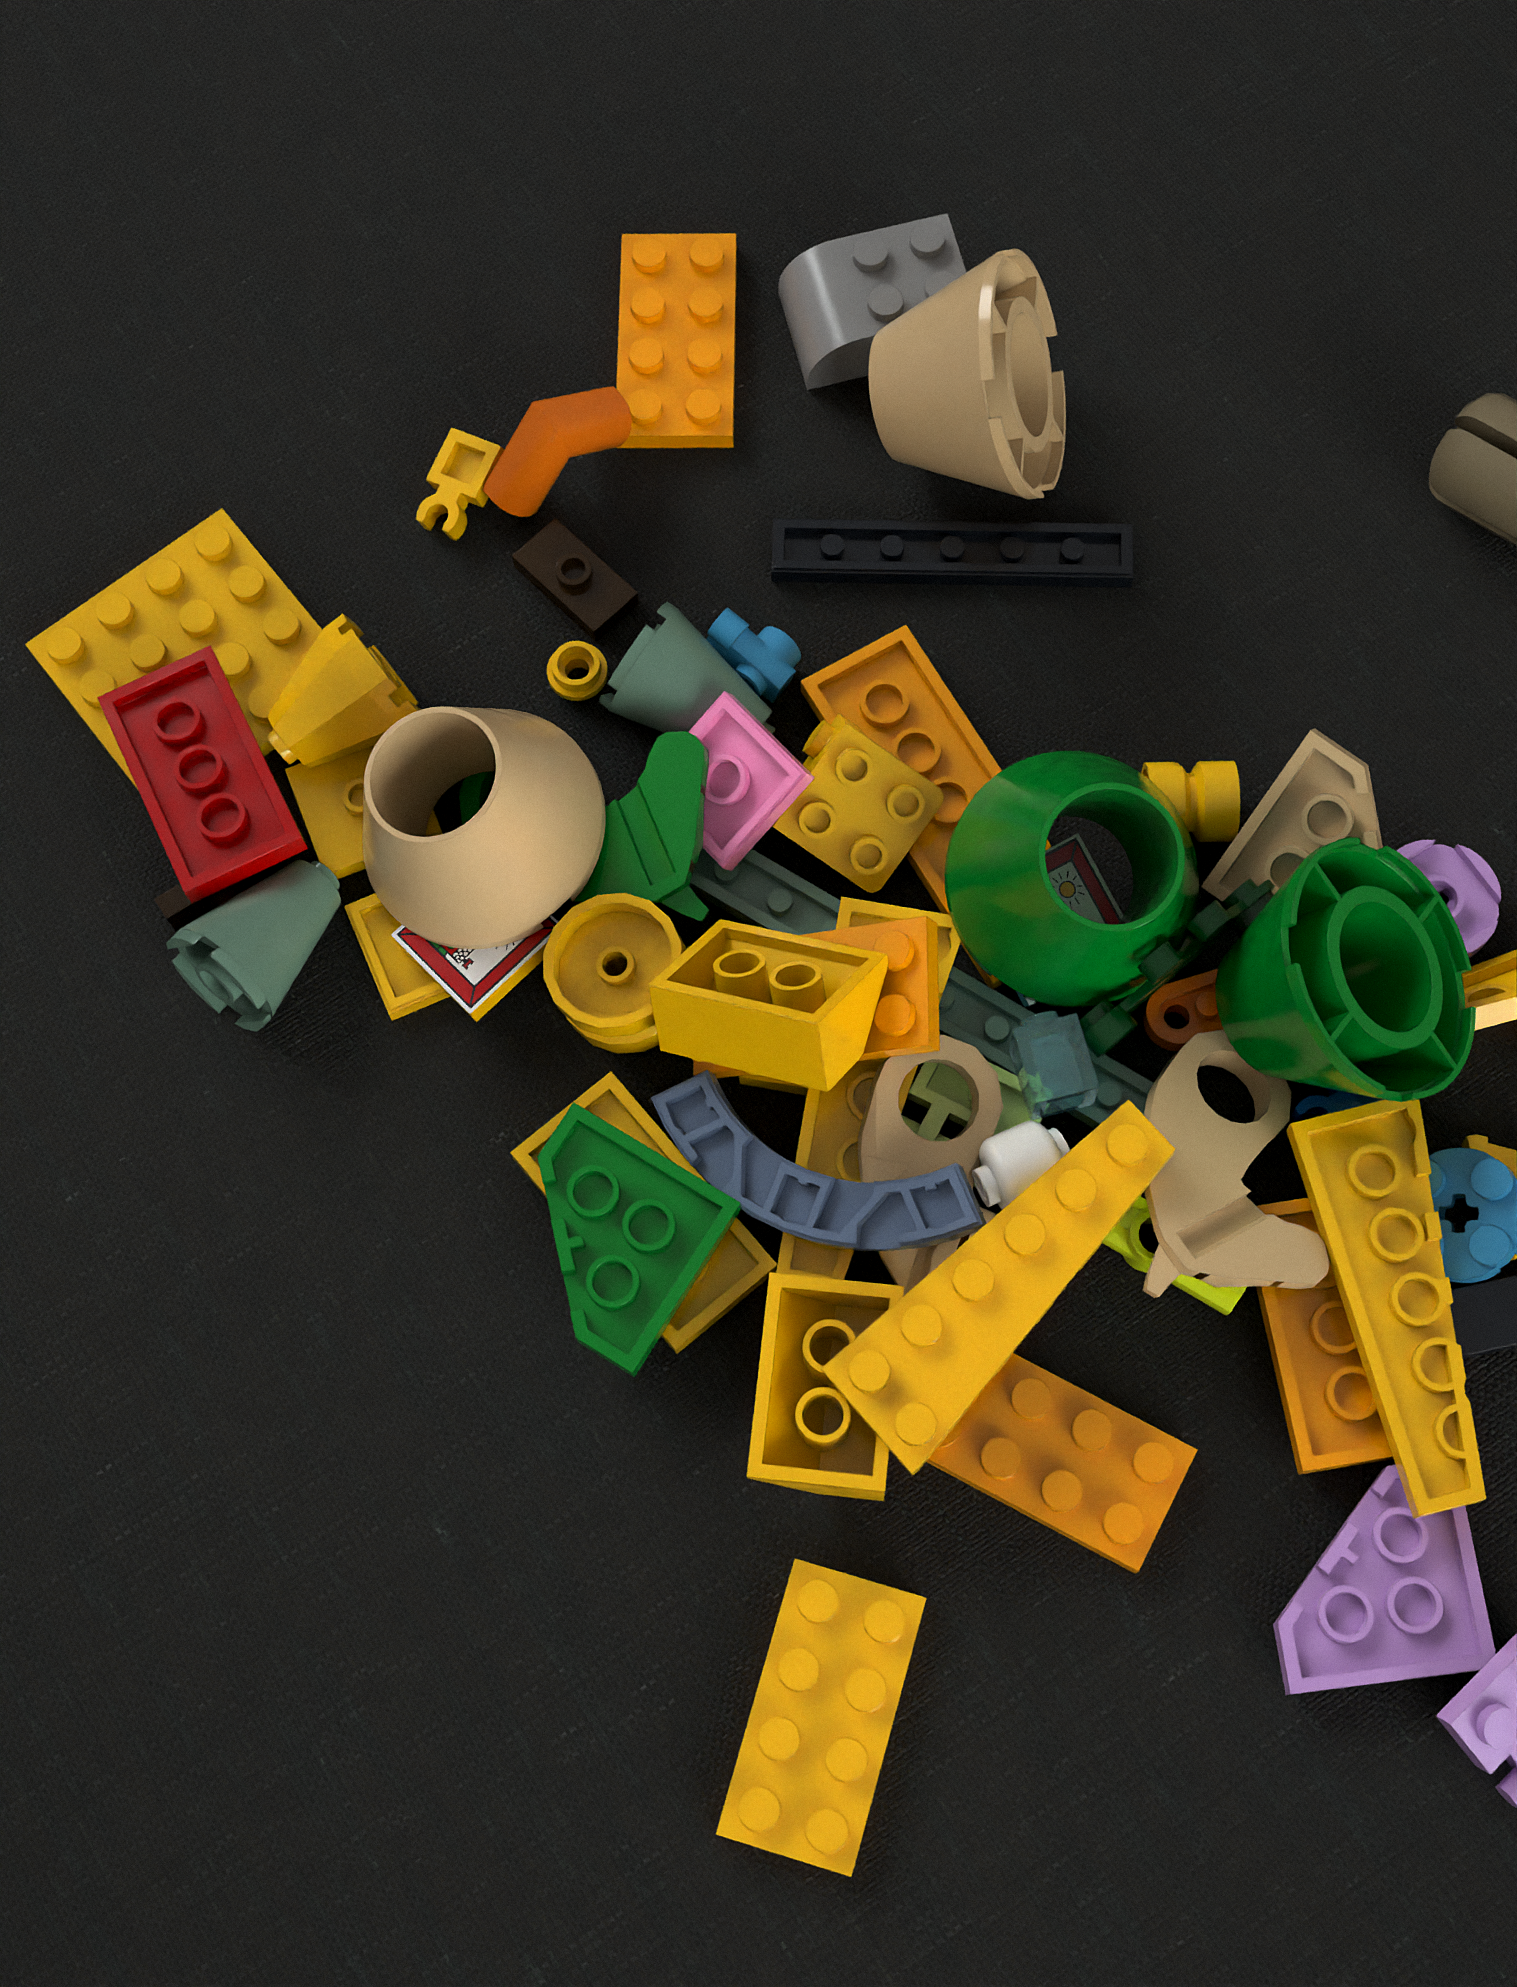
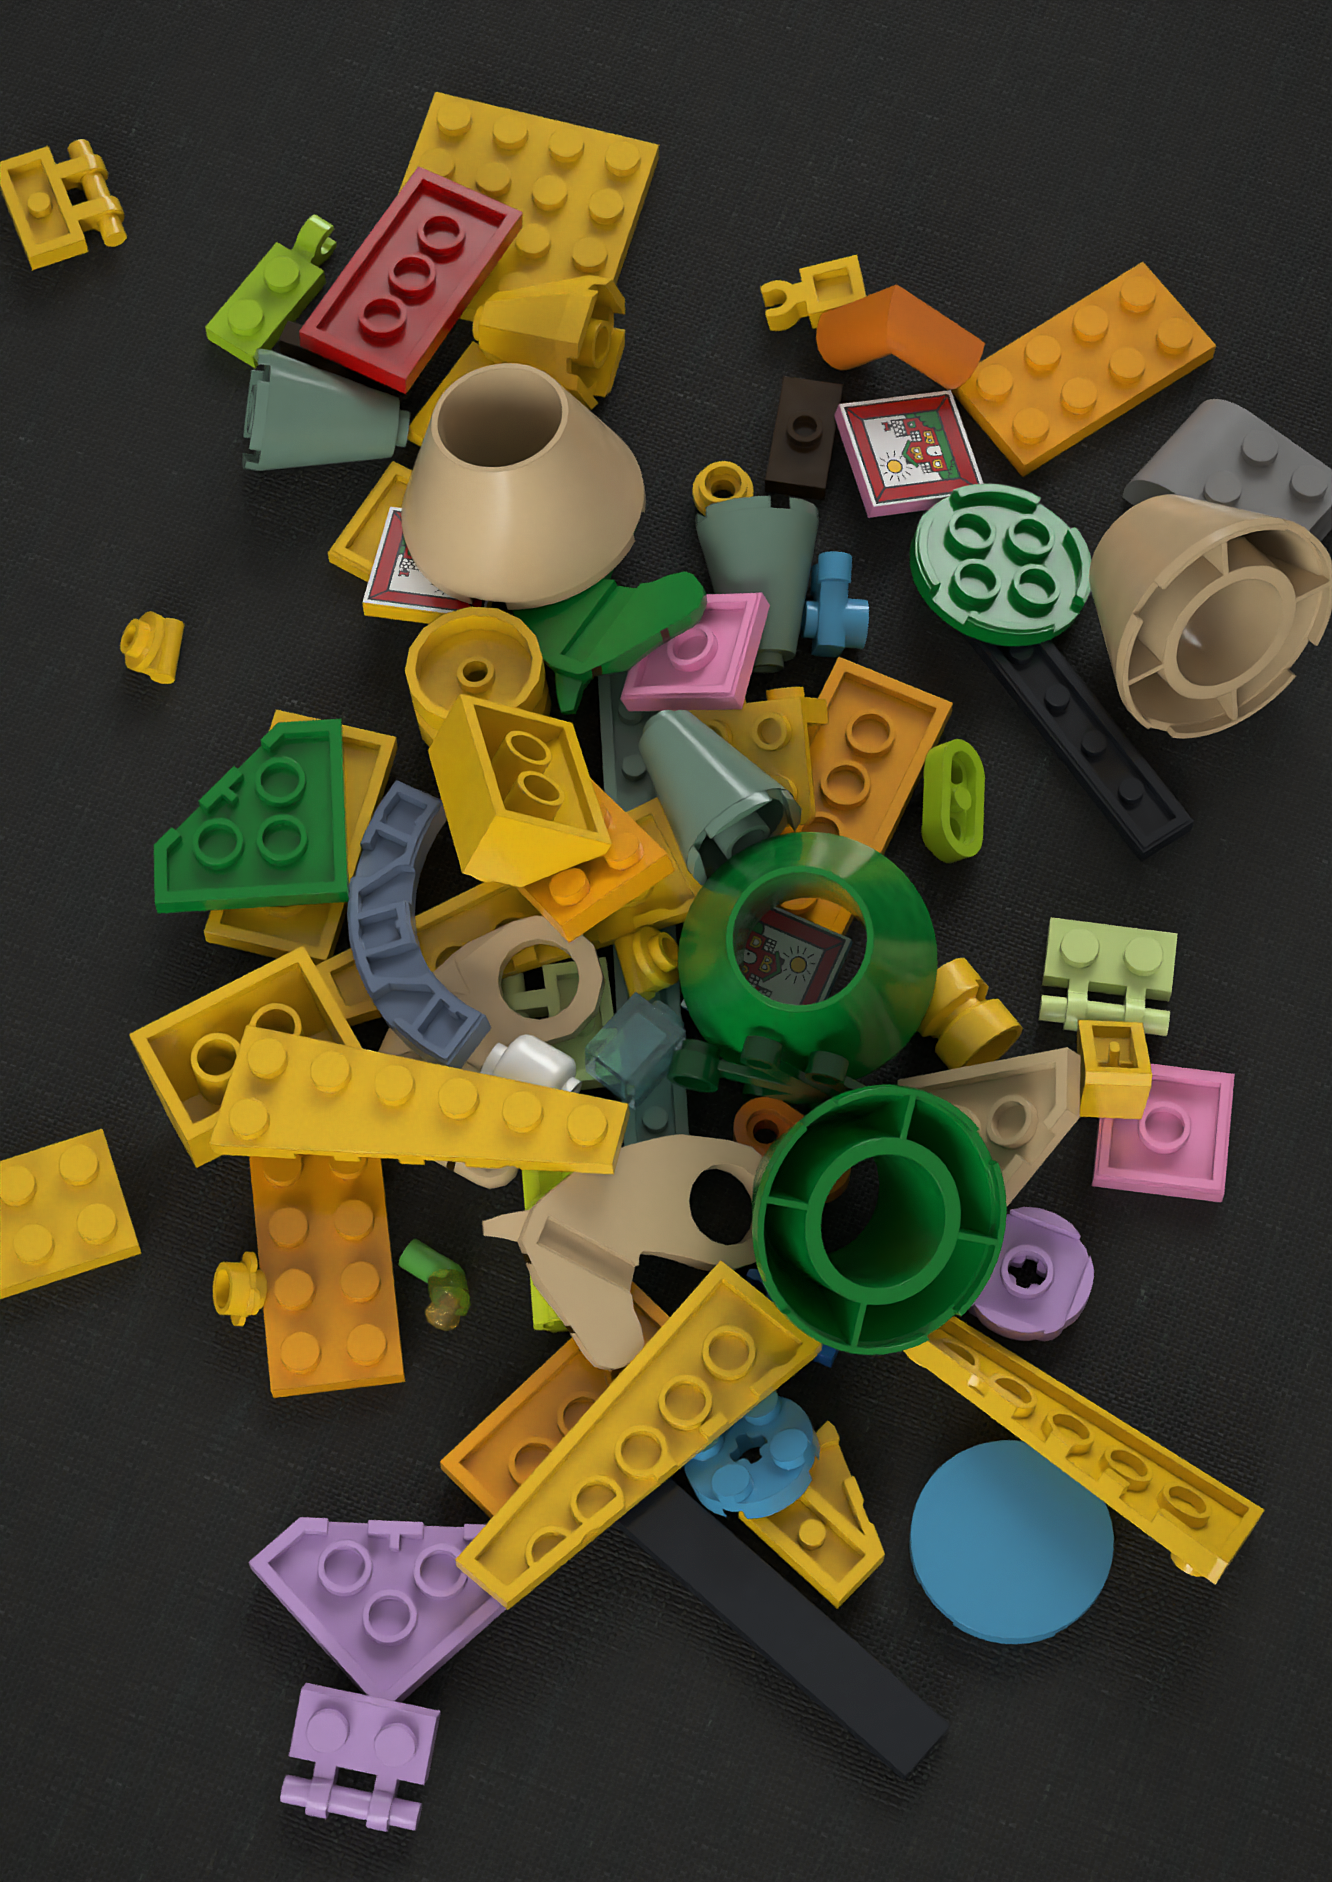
camera: 50 degrees right, 5 degrees down
none -> yellow plate [120,611,184,684]
none -> lime plate [205,214,337,368]
none -> yellow plate [213,1252,267,1326]
none -> clear yellow arm [398,1238,471,1331]
none -> yellow plate [614,926,679,1003]
none -> sand green cone [638,710,802,885]
none -> tile [834,390,983,518]
none -> tile [909,483,1091,646]
none -> lime plate [921,739,985,863]
none -> yellowish green plate [1039,917,1178,1036]
none -> yellow slope [1077,1020,1152,1119]
none -> bright pink tile [1092,1064,1235,1202]

